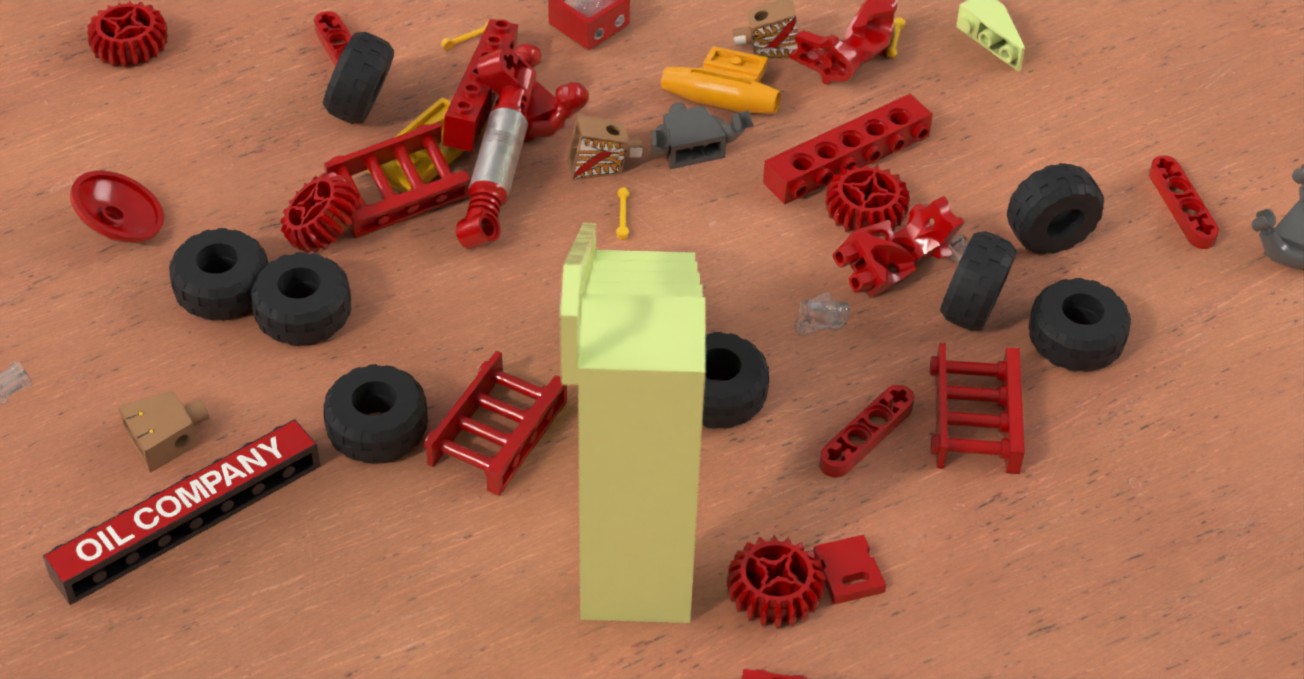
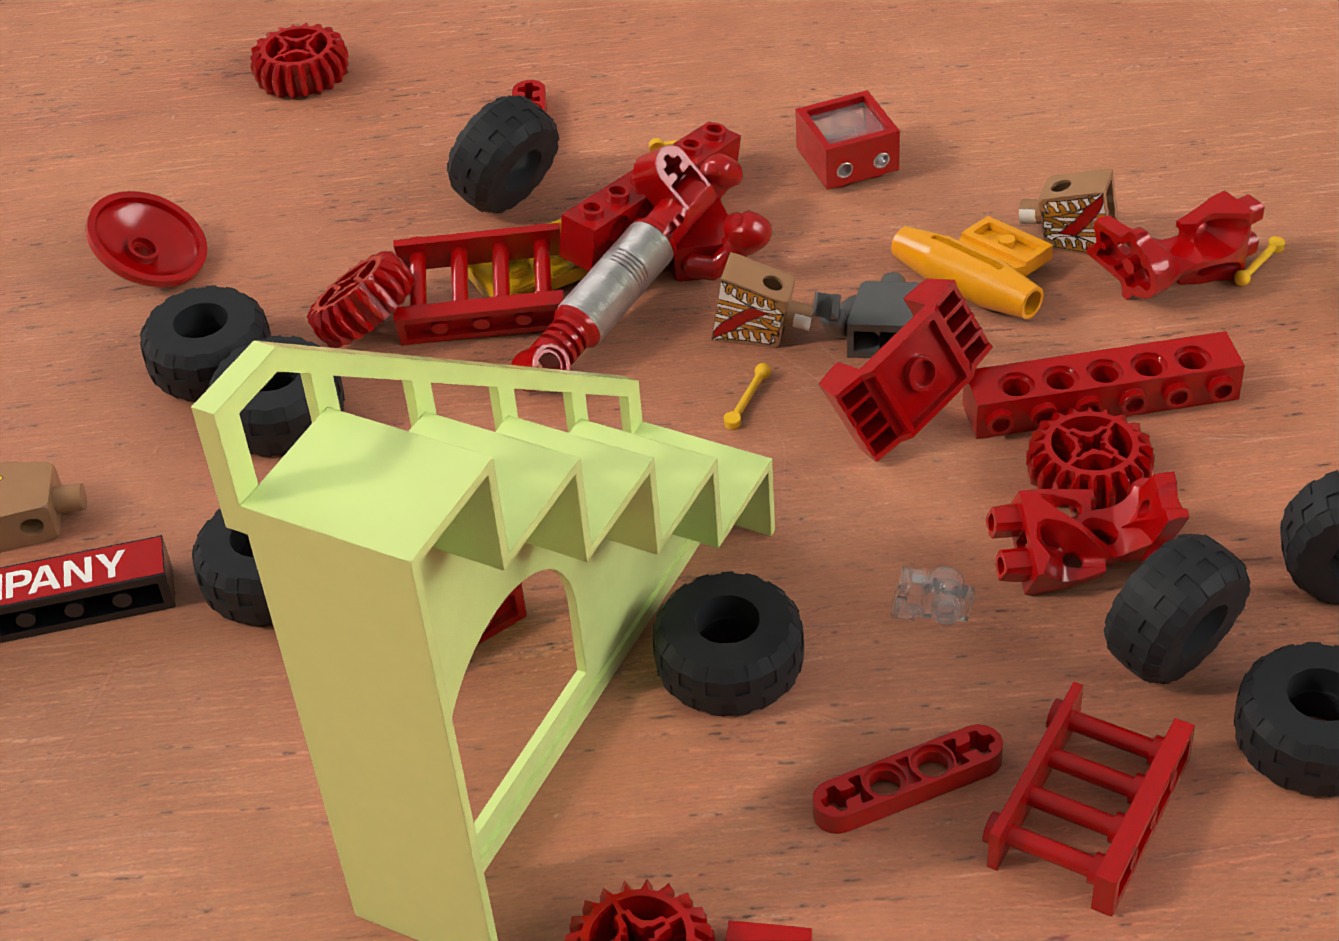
camera: 30 degrees right, 5 degrees down
none -> red plate [819,278,993,462]

